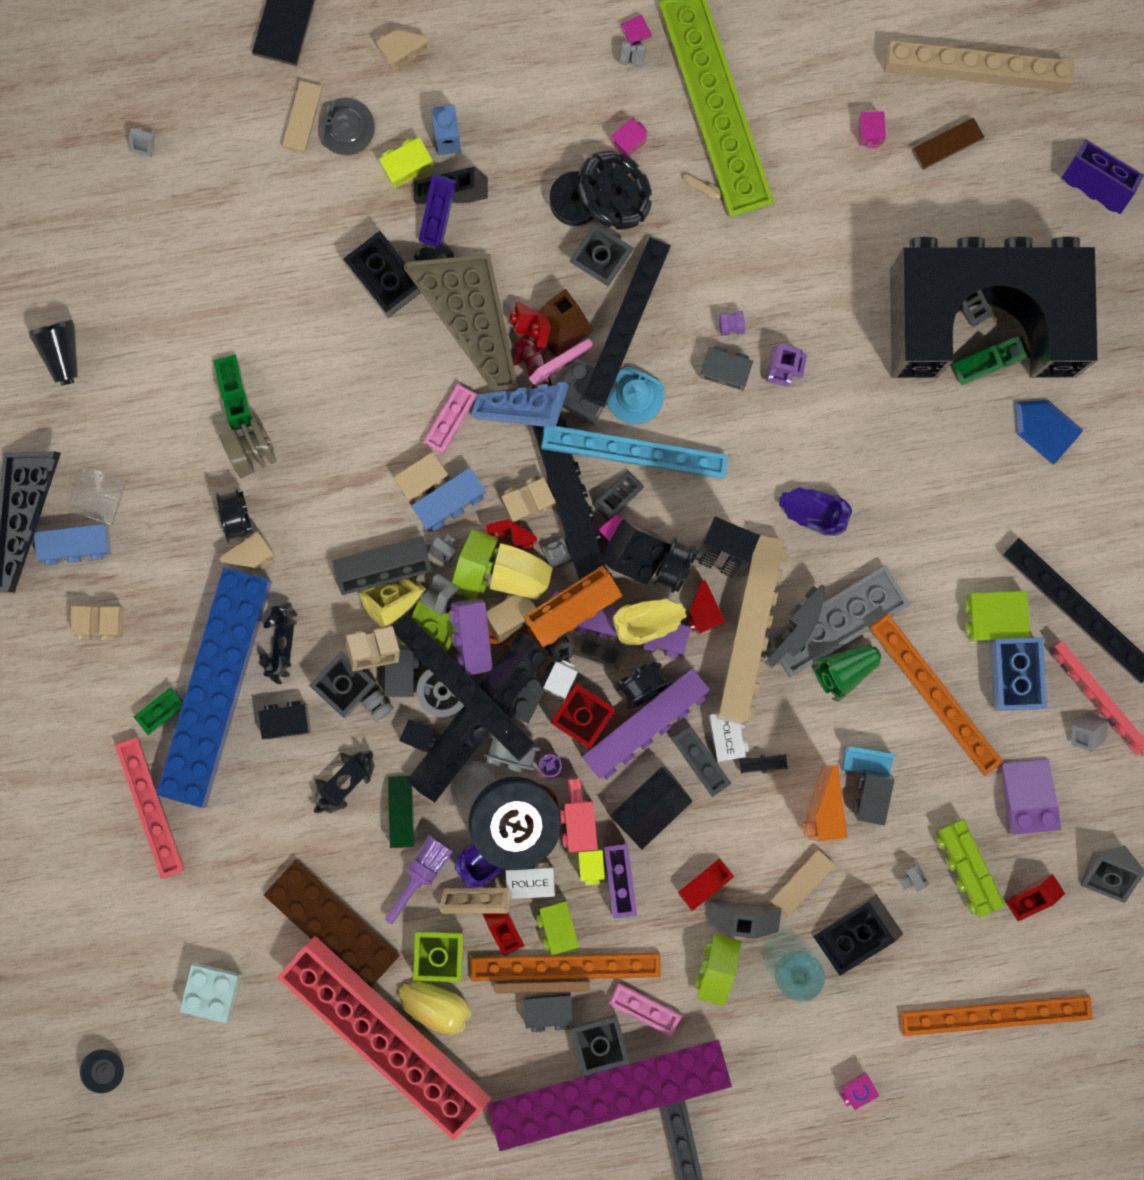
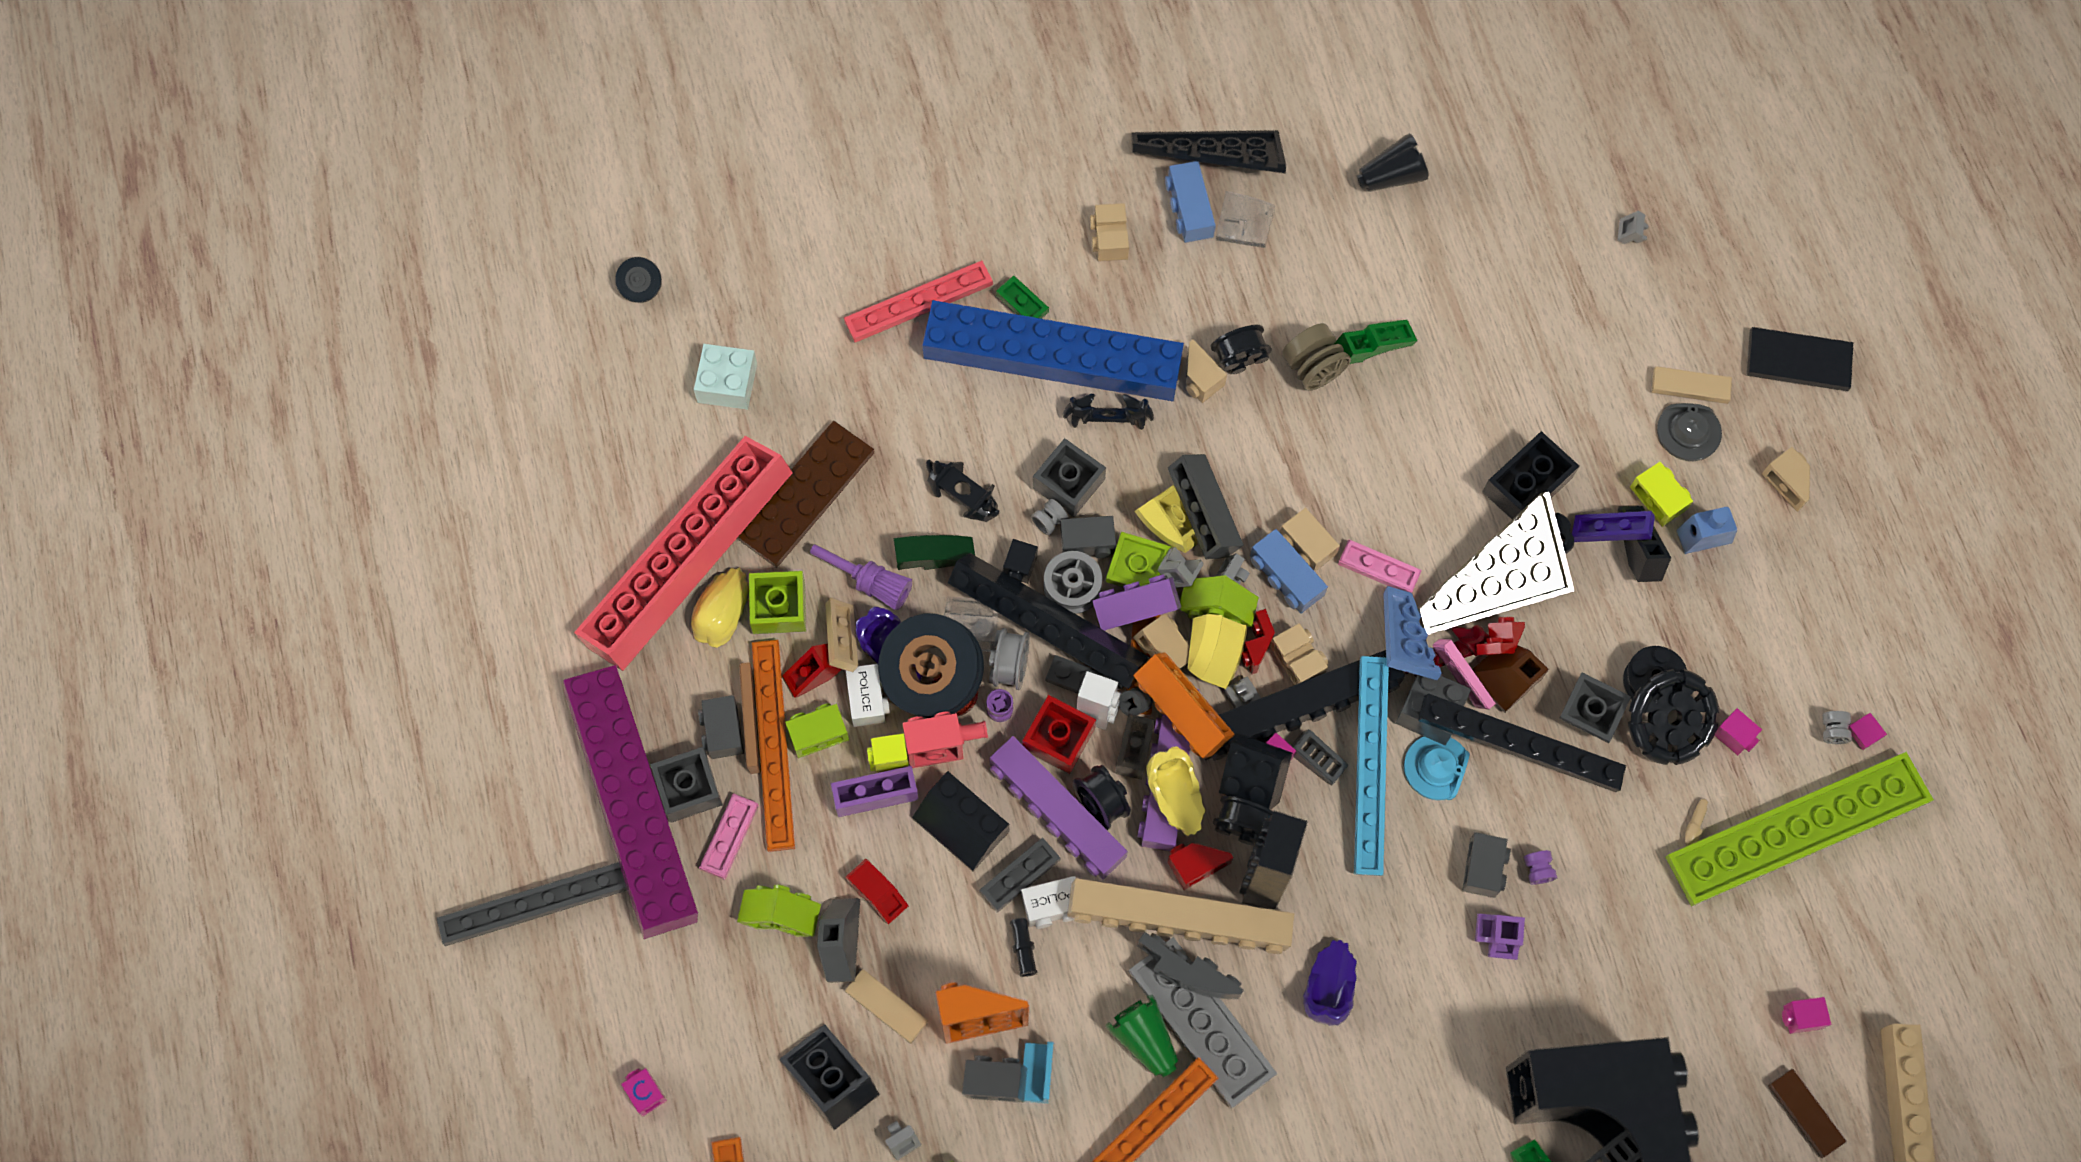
camera: 85 degrees right, 15 degrees down
black brick [258,701,311,740] -> none
tan brick [346,627,400,672] -> none
black plate [390,612,536,761] -> none
clear light blue brick [775,951,825,1002] -> none

